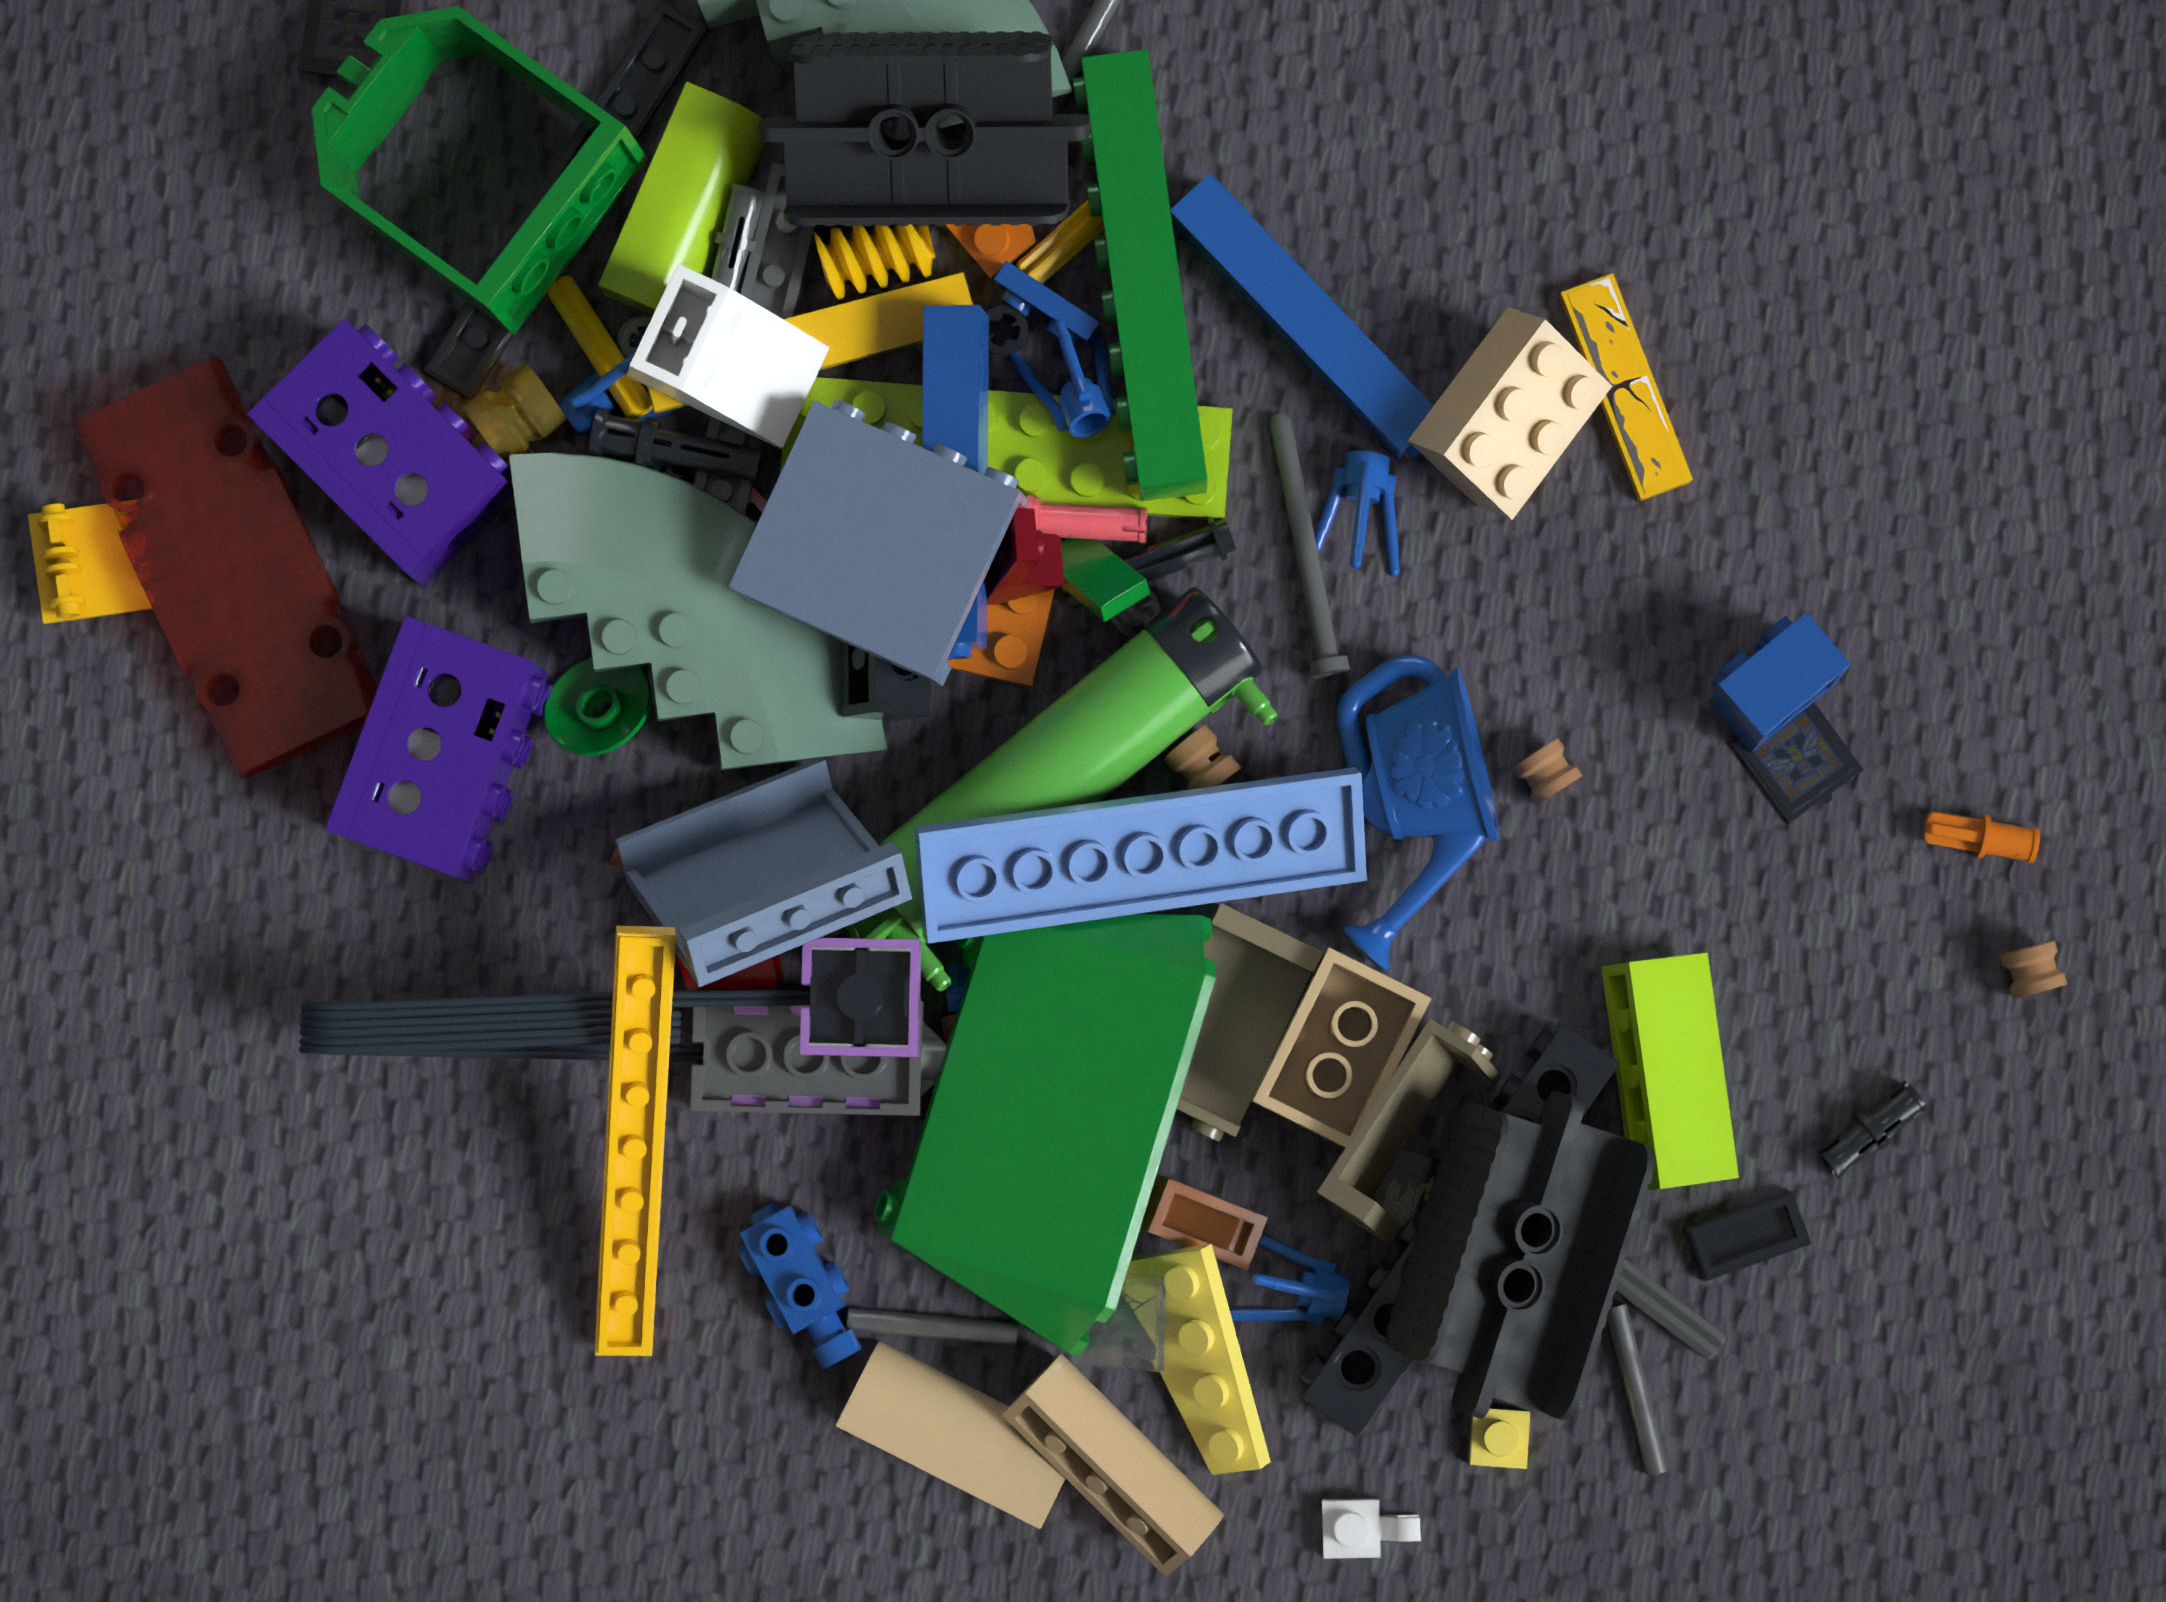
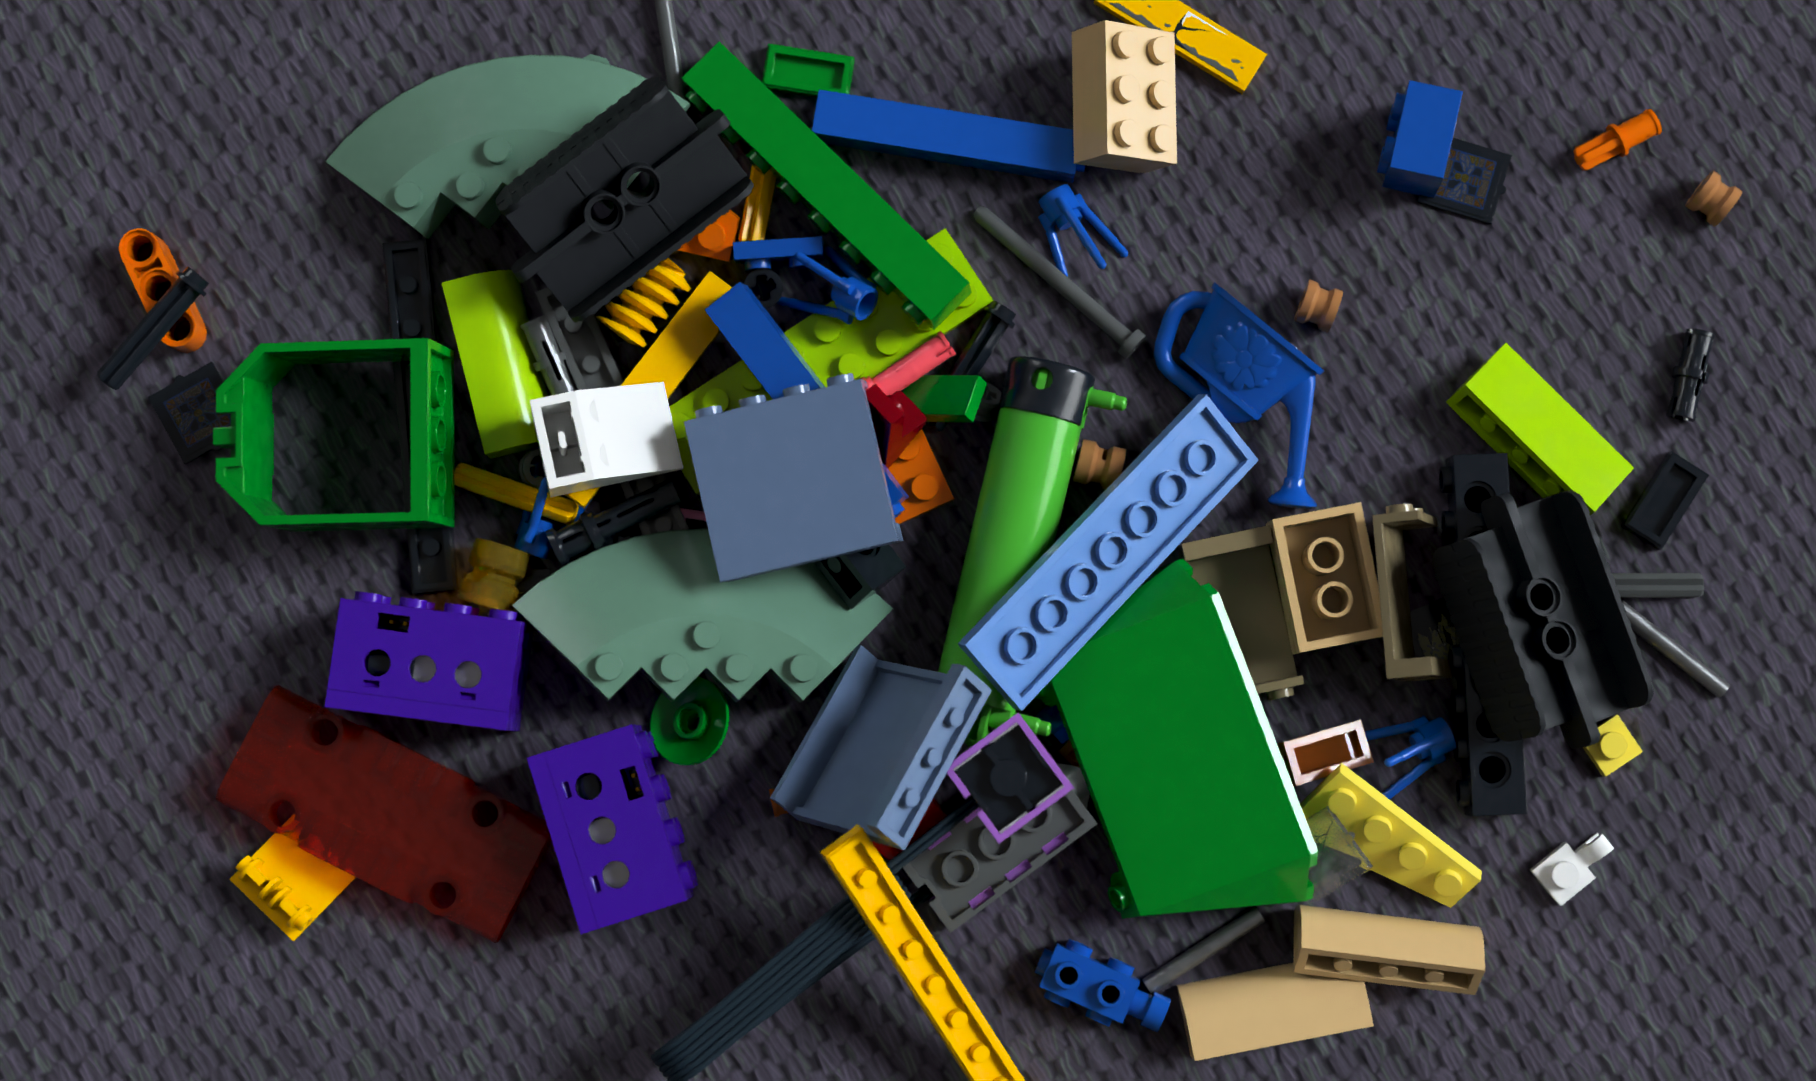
camera: 35 degrees left, 0 degrees up
none -> green tile [762,43,855,98]

